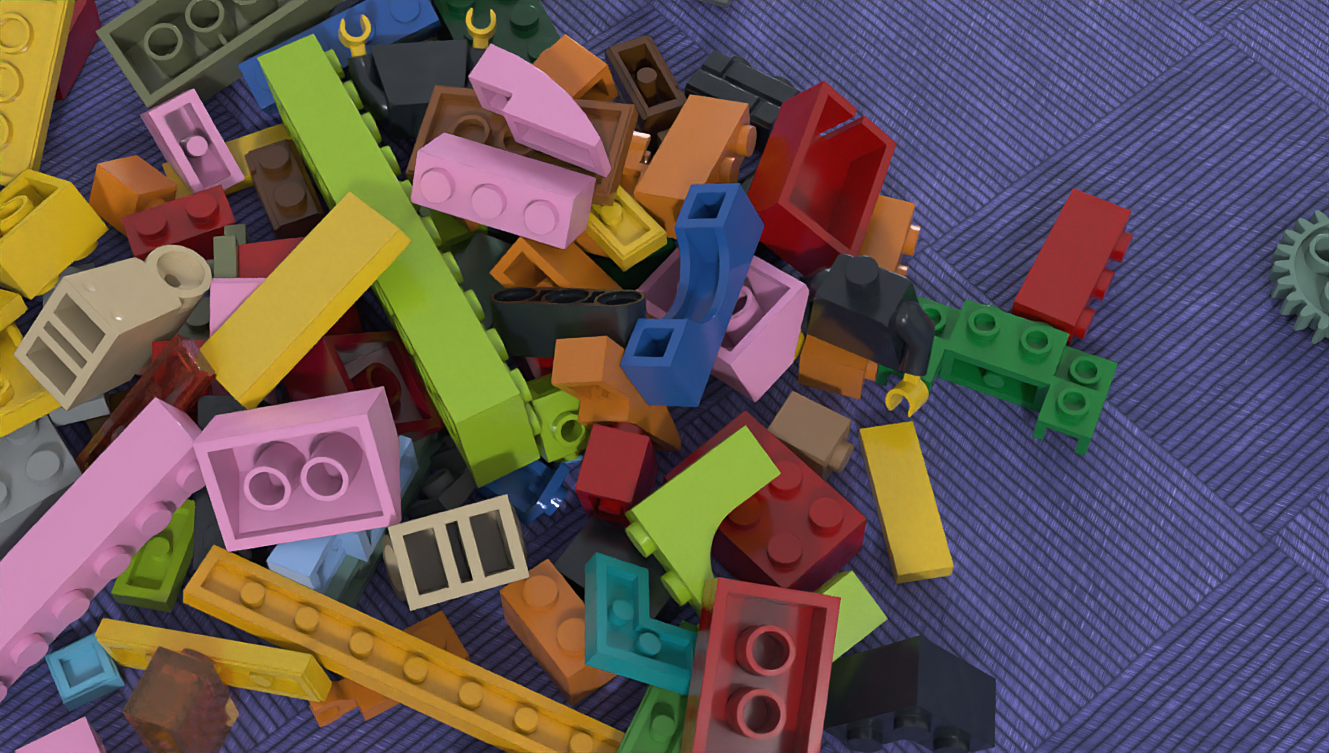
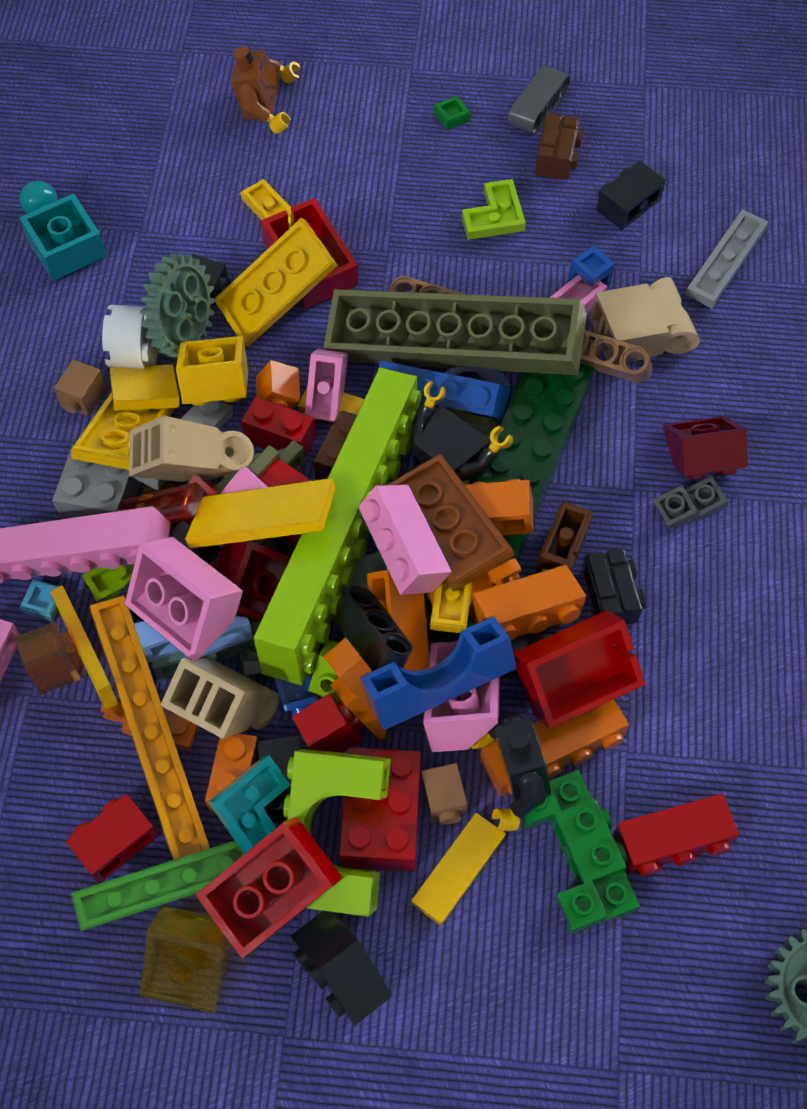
camera: 45 degrees right, 5 degrees up
bright pink slope [468,44,612,178] -> none

